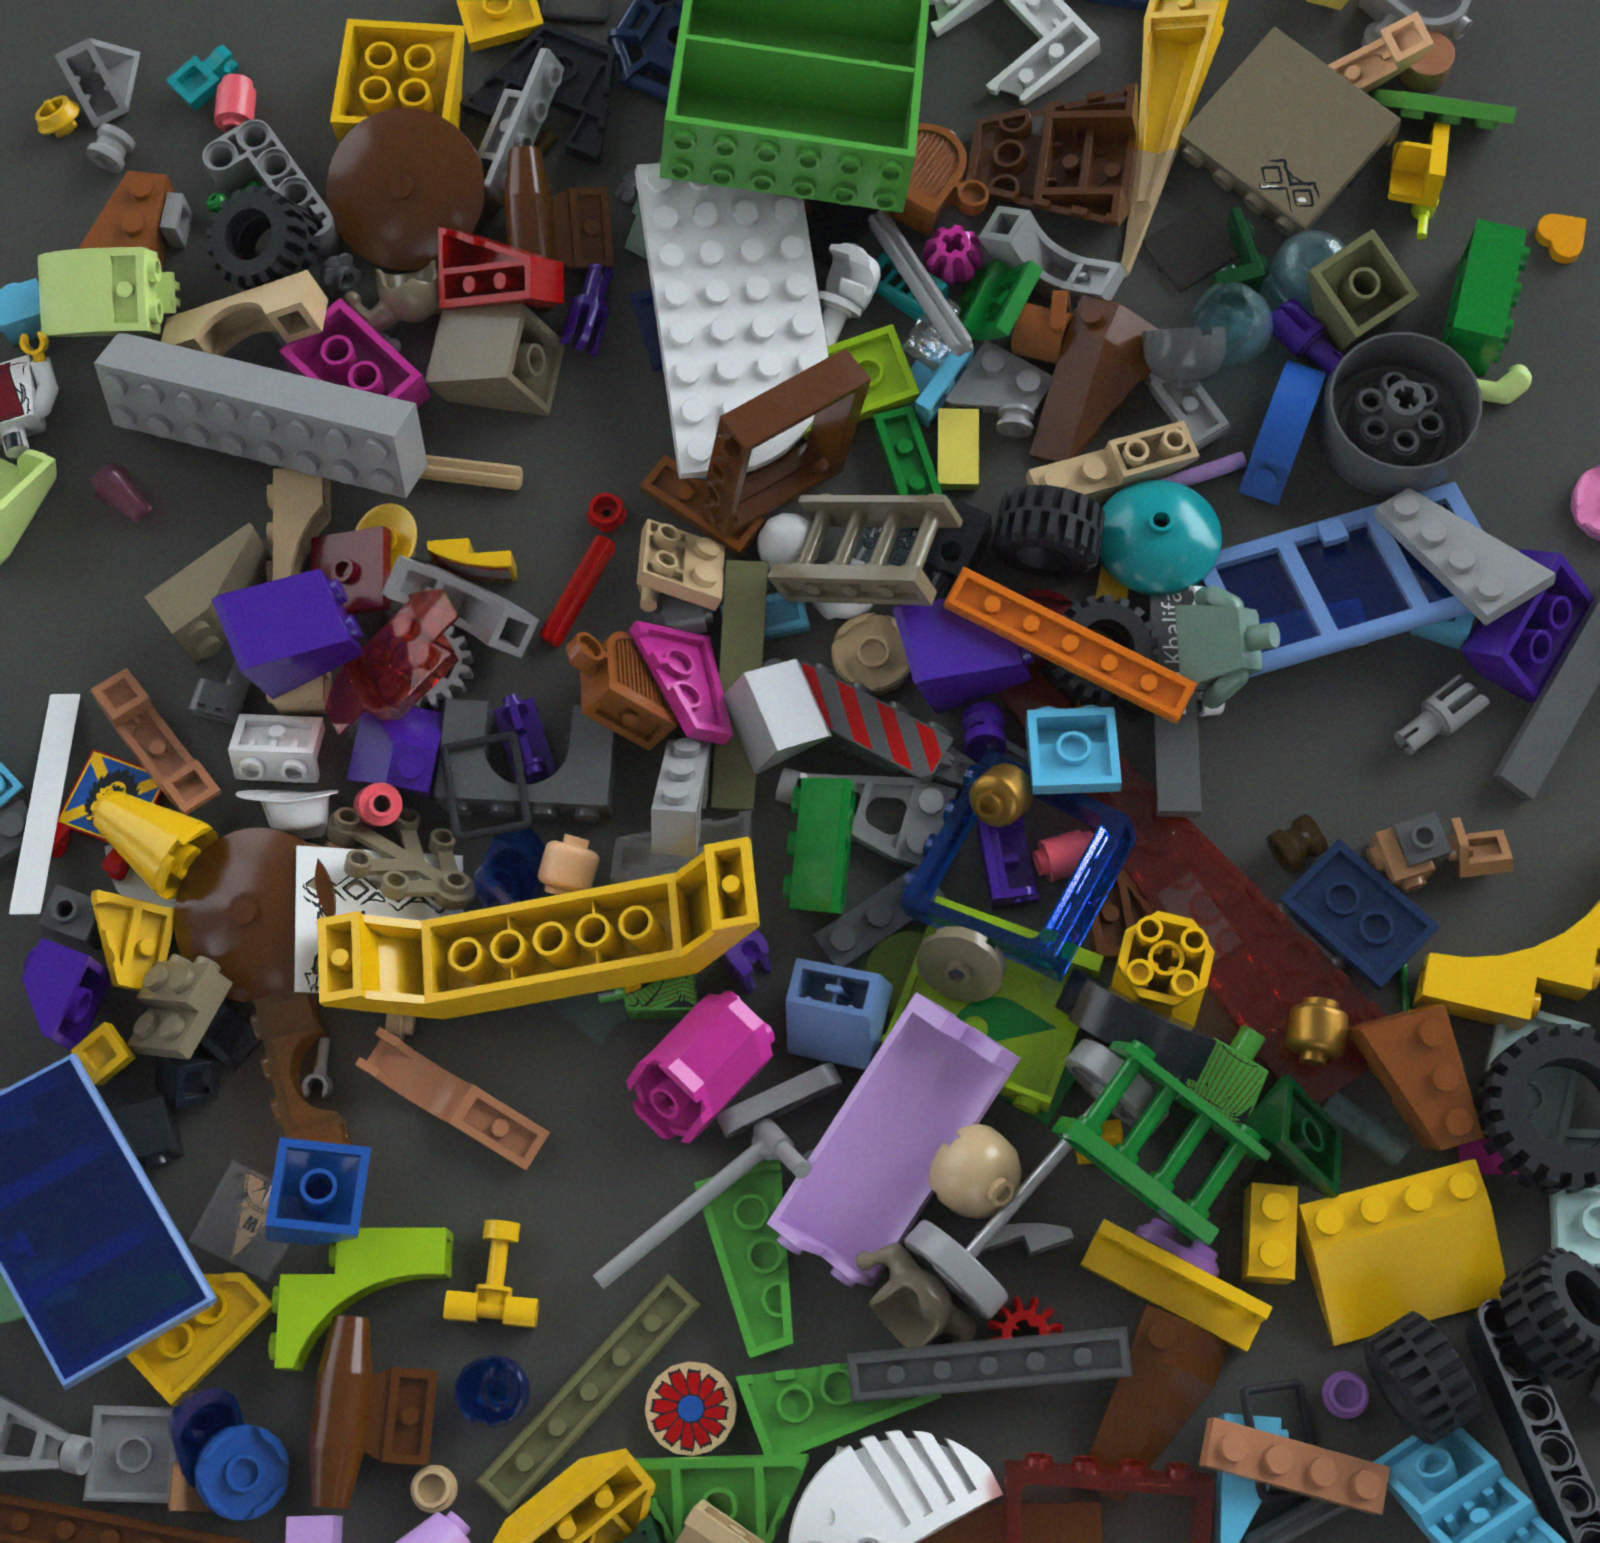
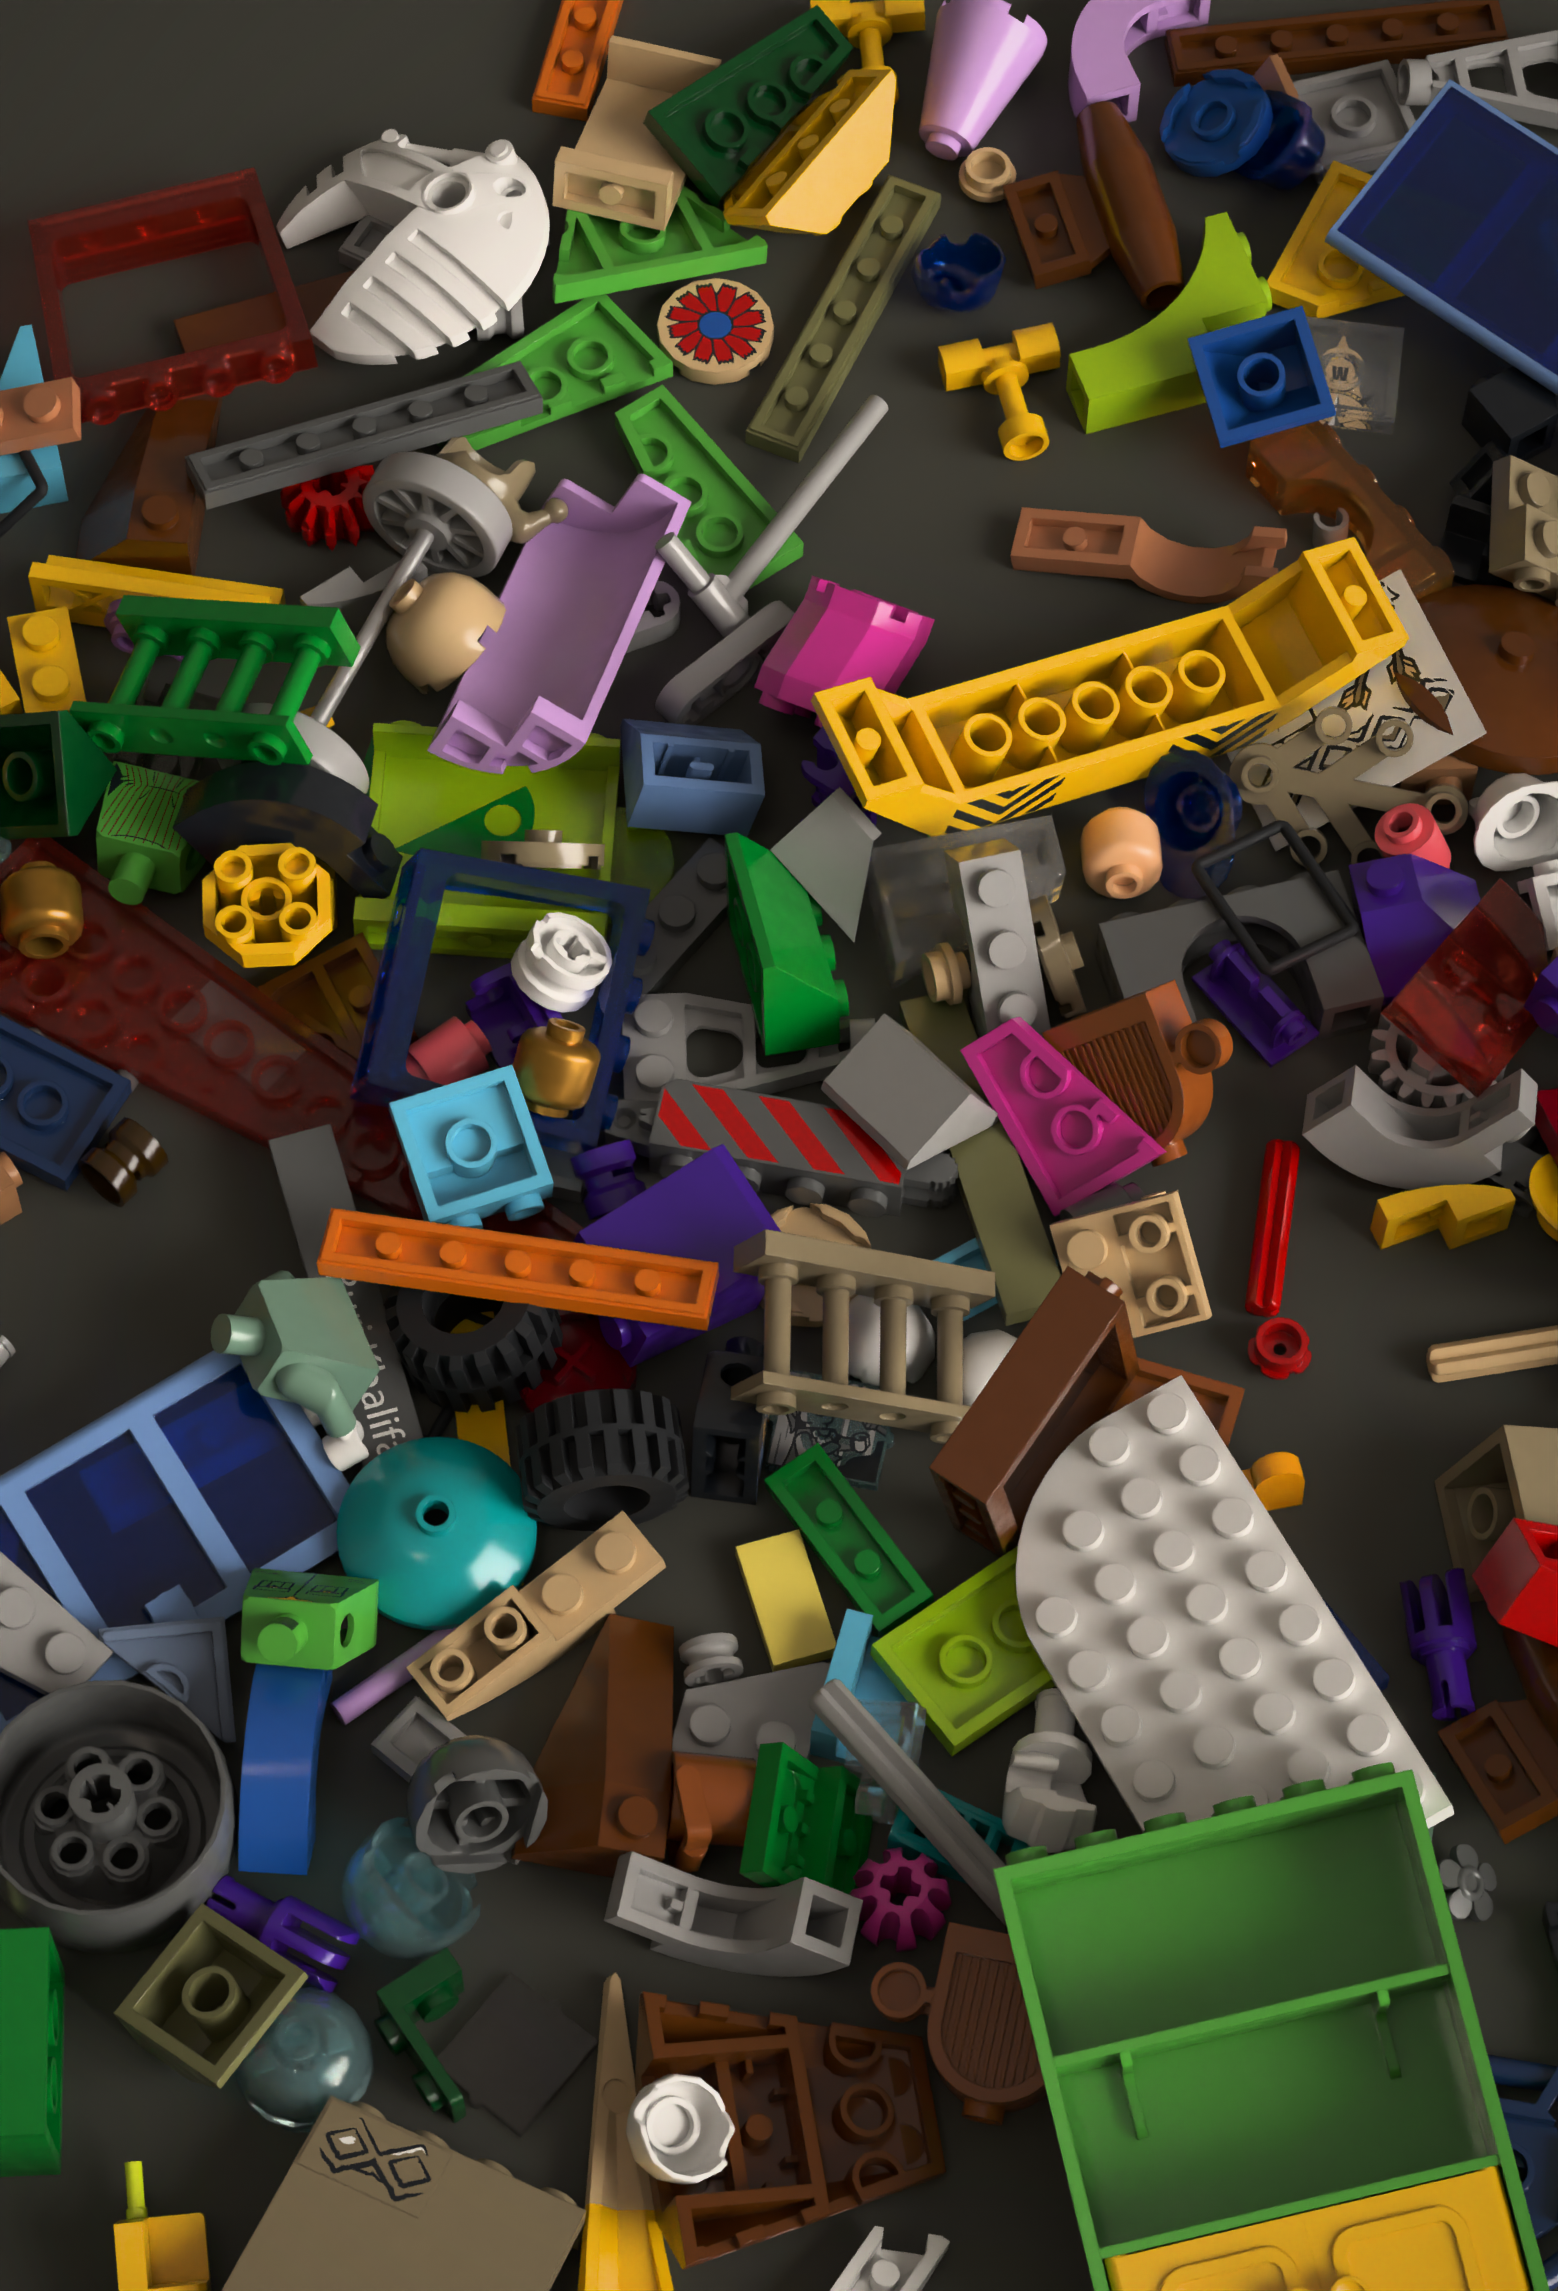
camera: 155 degrees right, 10 degrees down
none -> sand blue tile [98,1617,236,1743]
none -> bright green torso [241,1568,379,1670]
none -> white wheel [511,912,612,1013]
none -> white hair [626,2074,735,2185]
none -> light grey slope [770,787,882,942]
none -> tan plate [921,942,971,1005]
none -> dark tan plate [1029,894,1087,1019]
none -> light orange tile [1242,1452,1305,1511]

